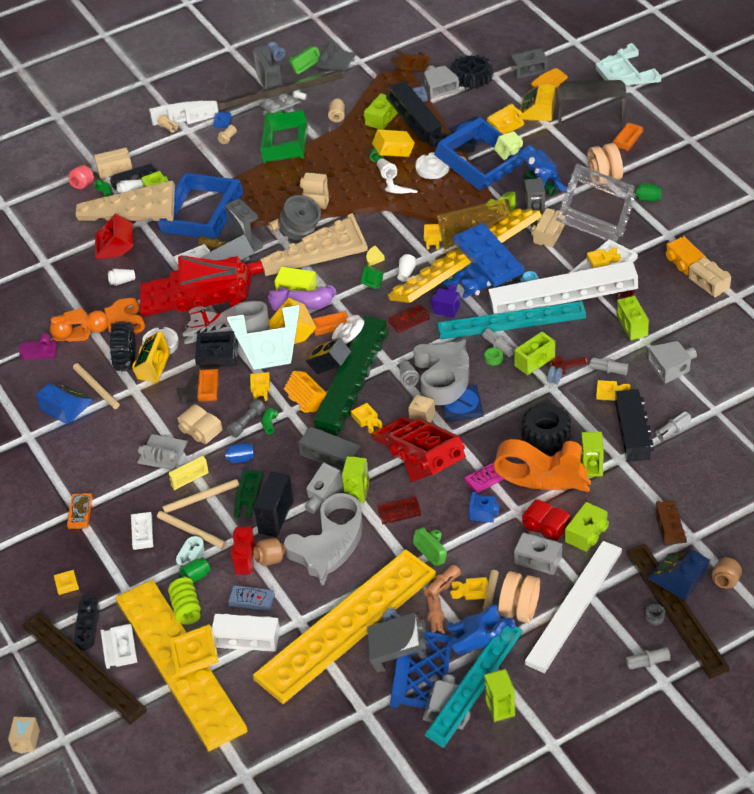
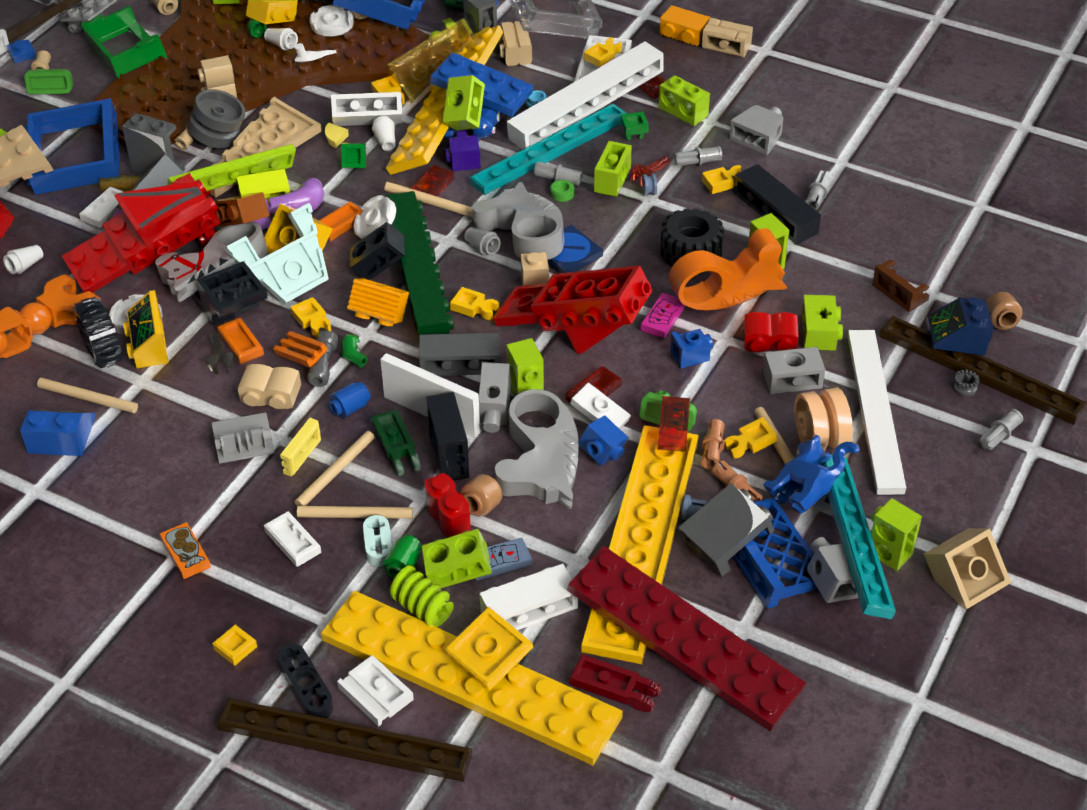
camera: 35 degrees left, 0 degrees up
none -> bright green piece [24,69,73,94]
none -> lime tile [167,144,296,191]
none -> dark orange slope [214,192,269,226]
none -> orange tile [273,331,328,367]
none -> white brick [331,92,403,126]
none -> white tile [381,353,480,438]
none -> tan bar [384,182,473,218]
none -> lime brick [422,529,492,588]
none -> lime brick [443,75,485,130]
none -> dark red plate [567,546,806,732]
none -> dark red hinge [569,654,662,713]
none -> white plate [570,383,631,429]
none -> blue brick [579,415,629,466]
none -> green tile [621,112,649,140]
none -> clear red tile [658,396,690,452]
none -> tan slope [924,528,1012,609]

